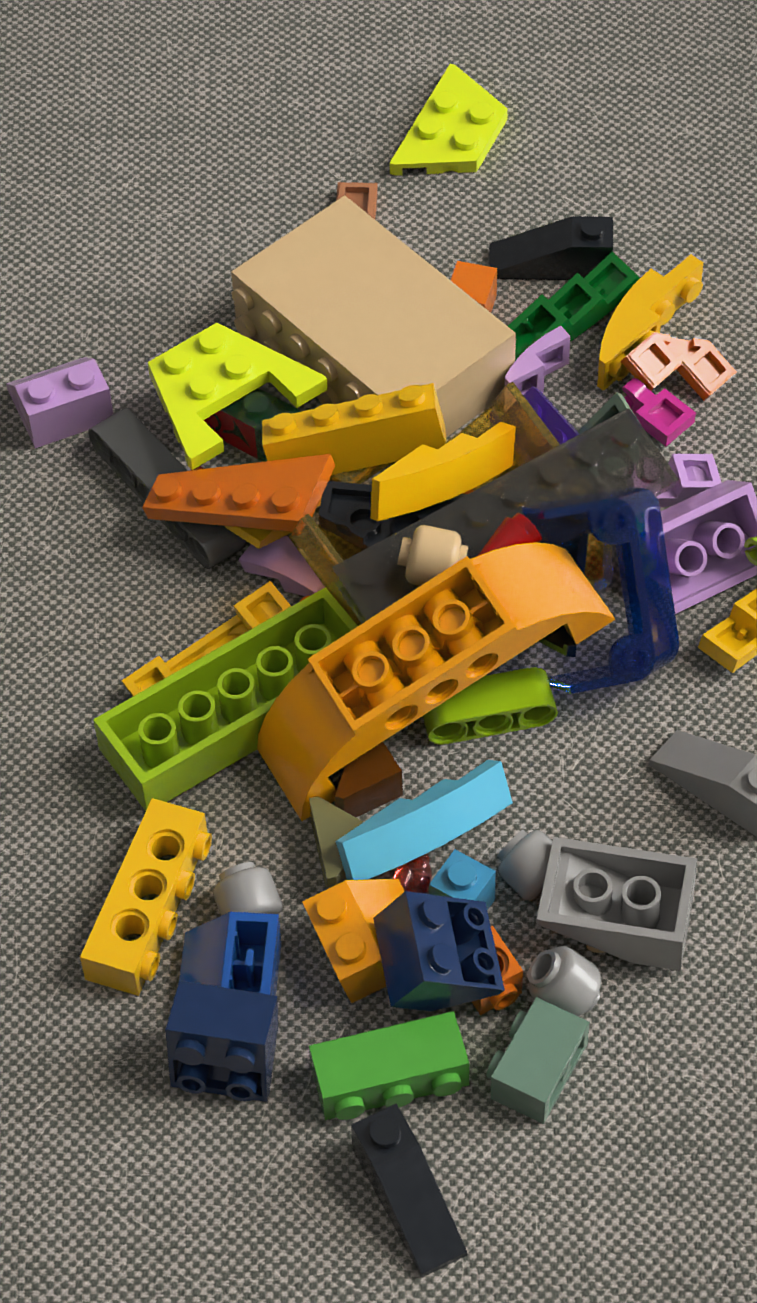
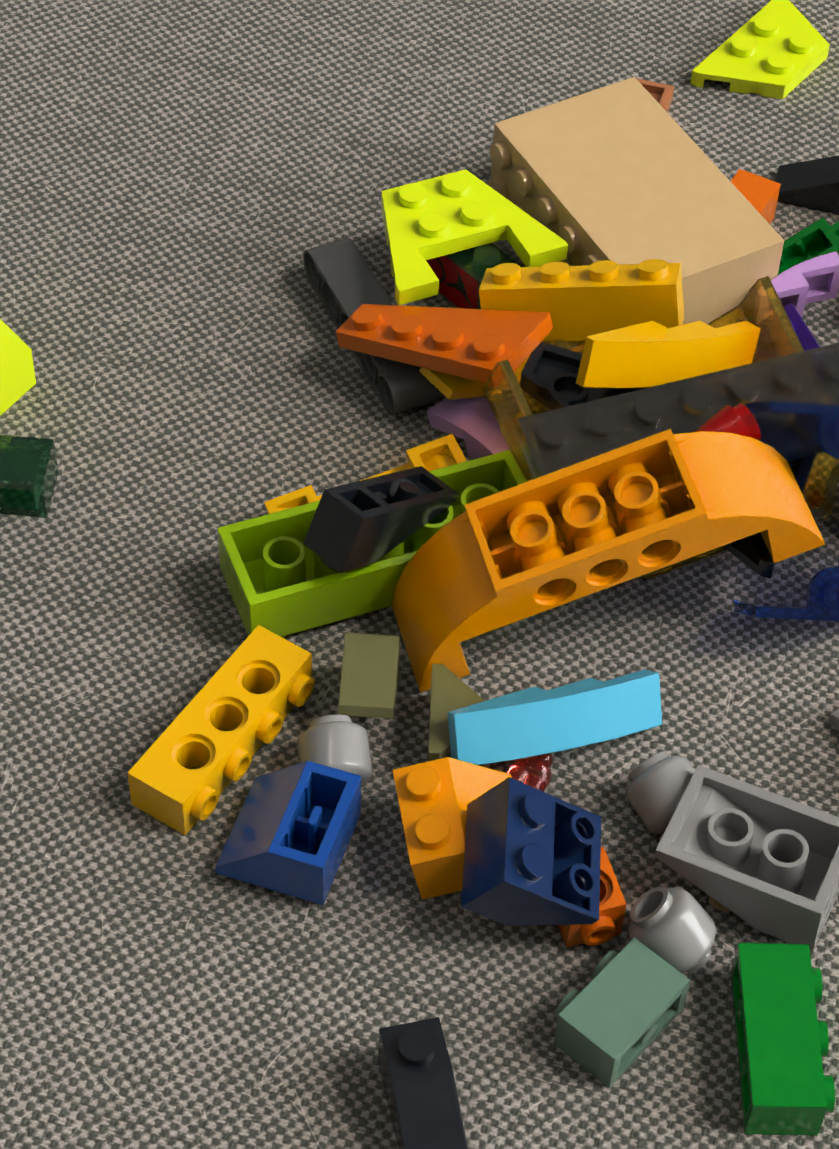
camera: 10 degrees right, 5 degrees down
lavender slope [6,357,113,448] -> none
dark blue slope [165,981,278,1102] -> none
bright green brick [309,1011,470,1120] -> none
reddish brown slope [334,742,403,817] -> none
tan head [397,525,468,586] -> none
lime beam [423,667,558,745] -> none
dark azure brick [429,849,496,910] -> none
none -> black slope [303,466,459,573]
none -> olive slope [338,632,400,719]
none -> green brick [730,943,835,1136]

